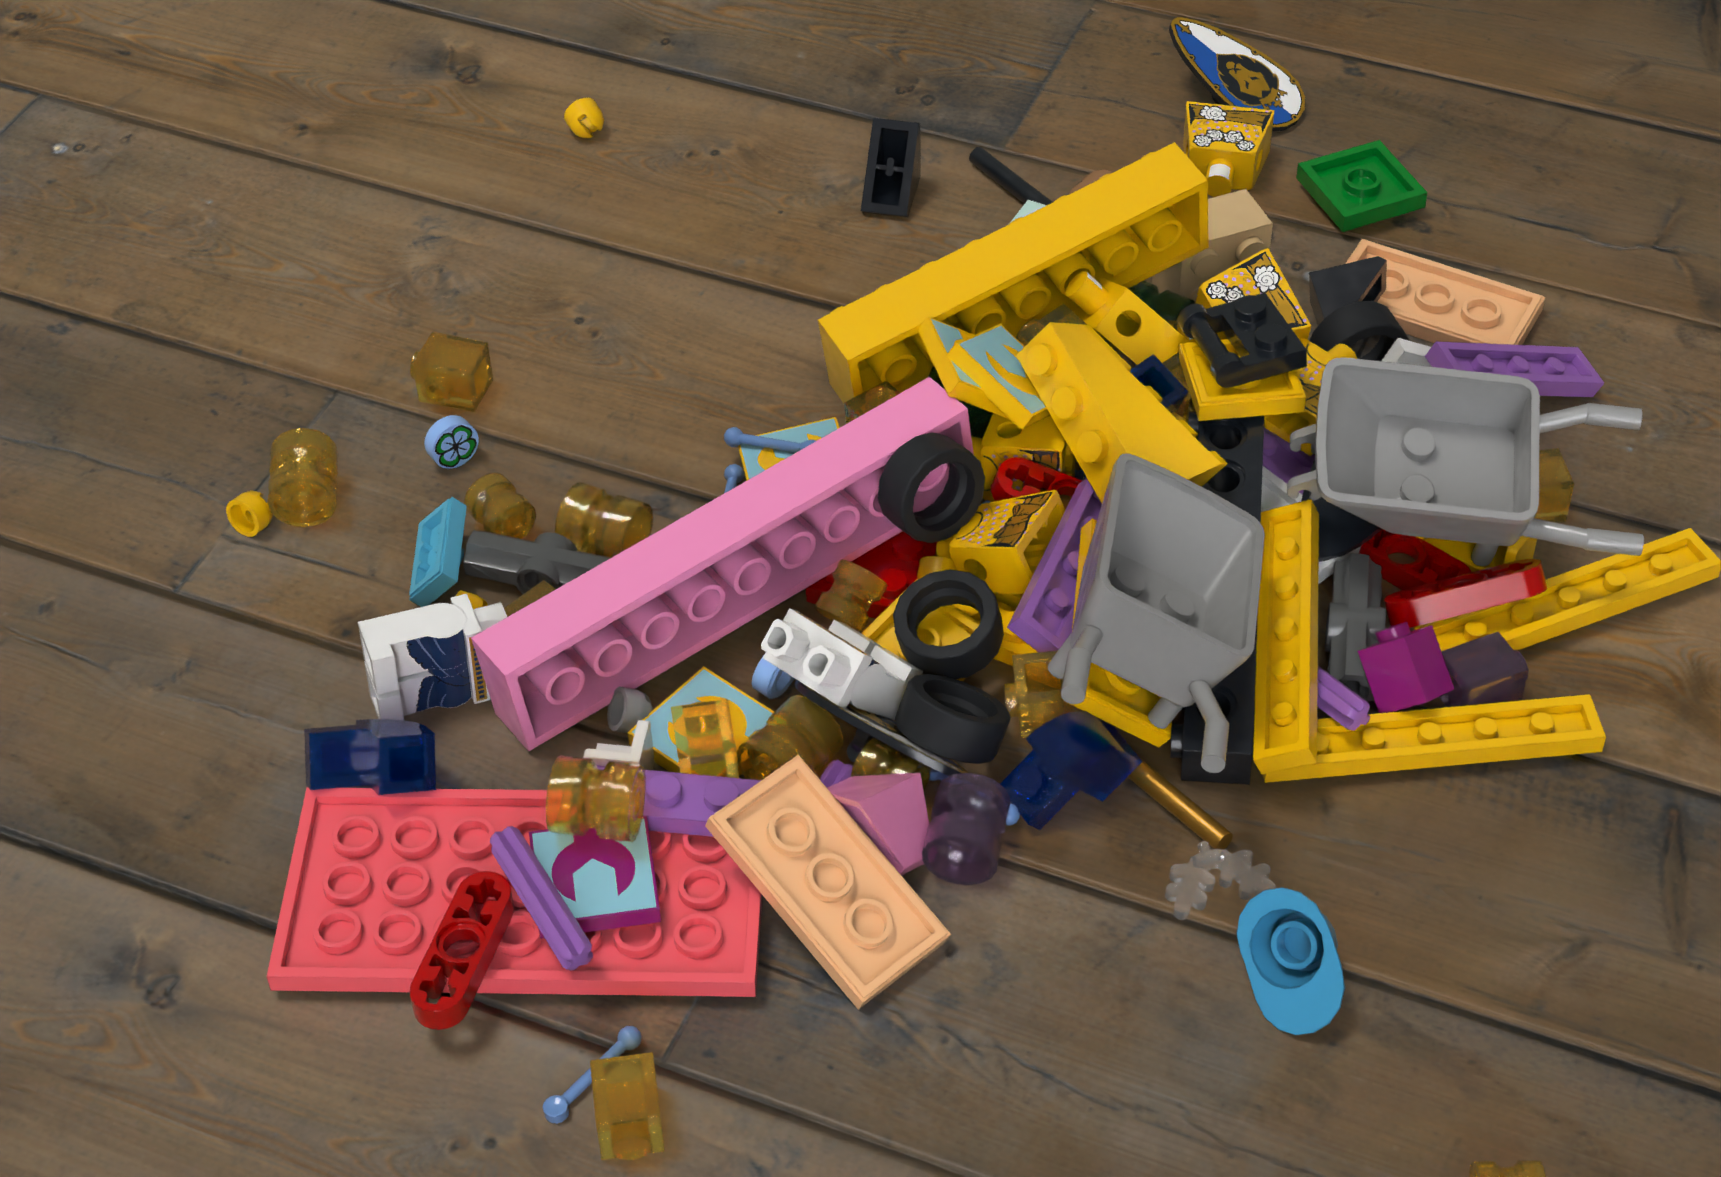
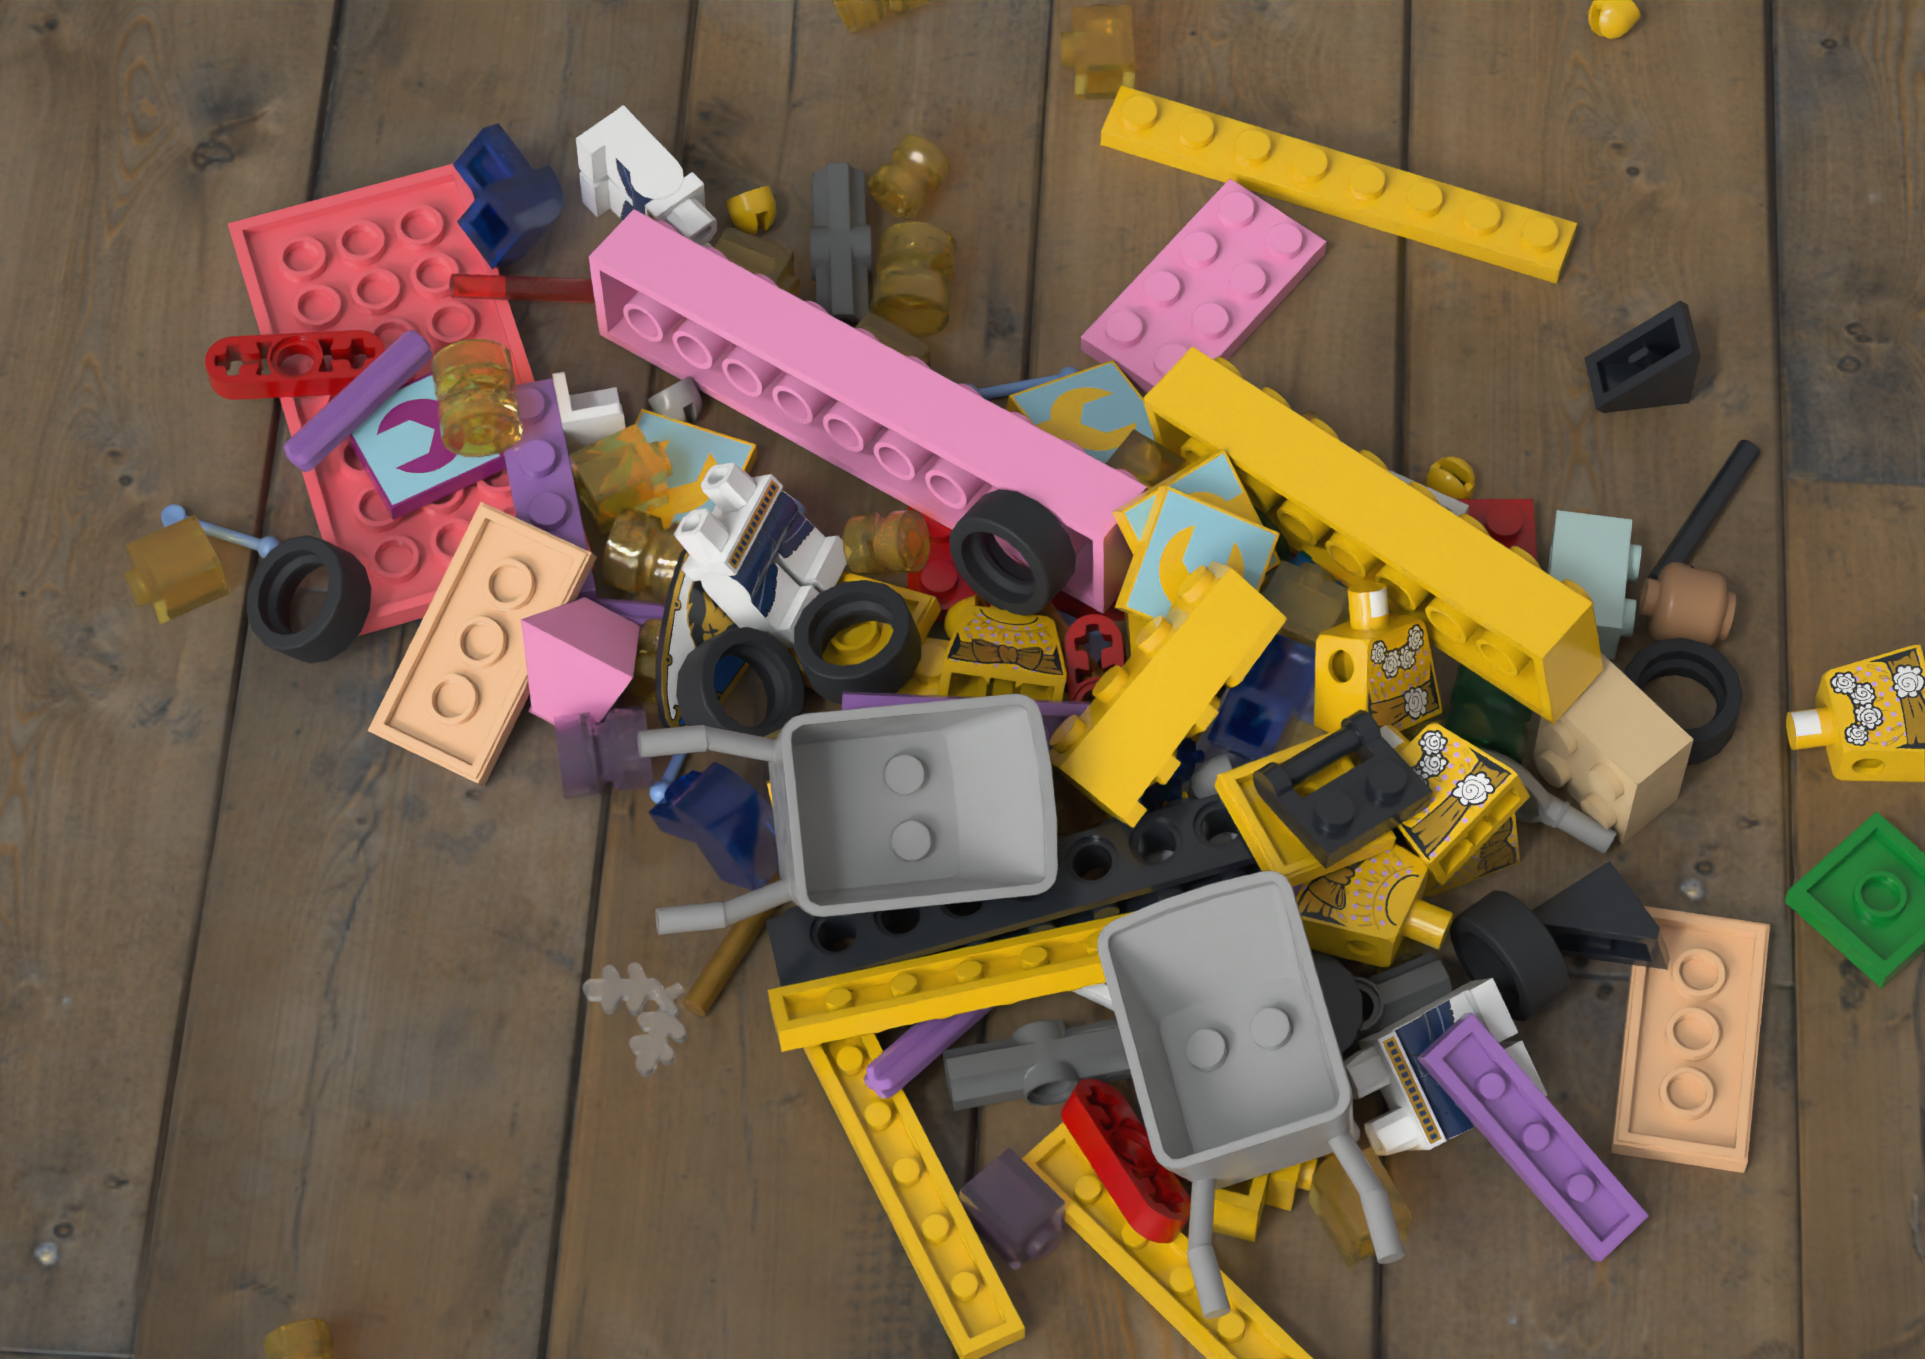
camera: 70 degrees right, 15 degrees up
medium azure plate [409,497,467,607] -> none
light blue tile [424,415,479,469] -> none
medium blue hinge [724,427,816,453] -> none
dark azure piece [1237,887,1345,1035] -> none
magenta brick [1357,622,1454,713] -> none
none -> black tyre [246,535,371,664]
none -> clear red bar [449,273,595,303]
none -> bright pink plate [1080,179,1326,395]
none -> yellow plate [1100,85,1577,284]

